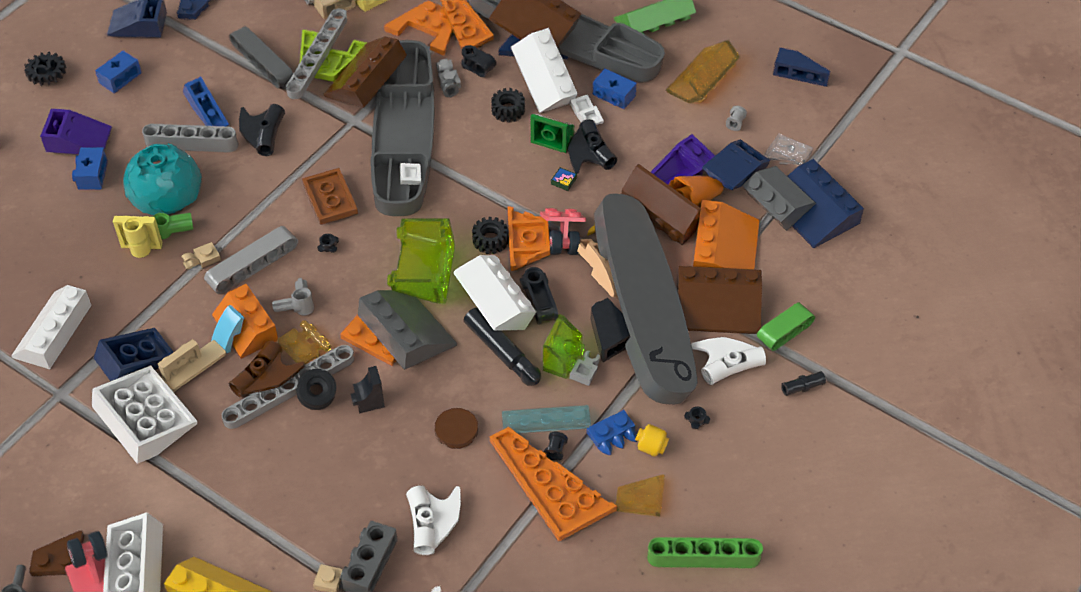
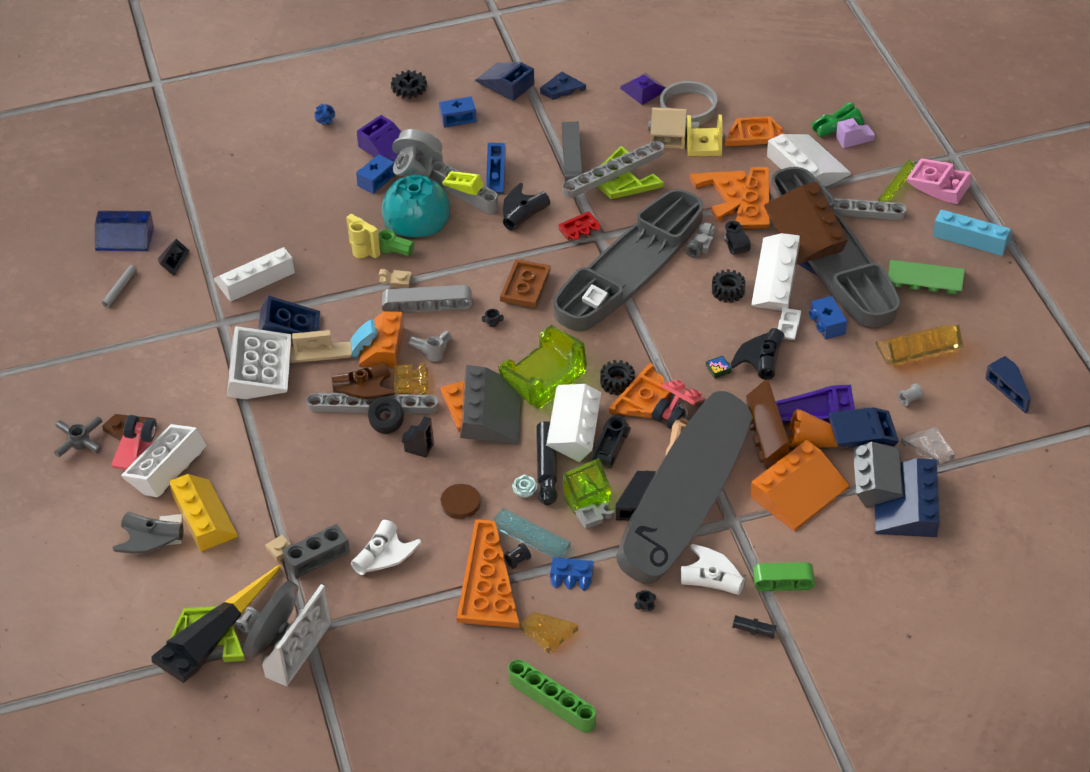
camera: 40 degrees right, 5 degrees down
reddish brown slope [323,36,407,108] -> none
green slope [530,114,575,153] -> none
yellow head [635,424,669,457] -> none
reddish brown slope [677,266,762,334] -> none
none -> light grey piece [392,129,443,177]
none -> neon yellow slope [442,171,483,195]
none -> light aqua plate [512,475,537,498]
none -> red plate [559,211,600,240]

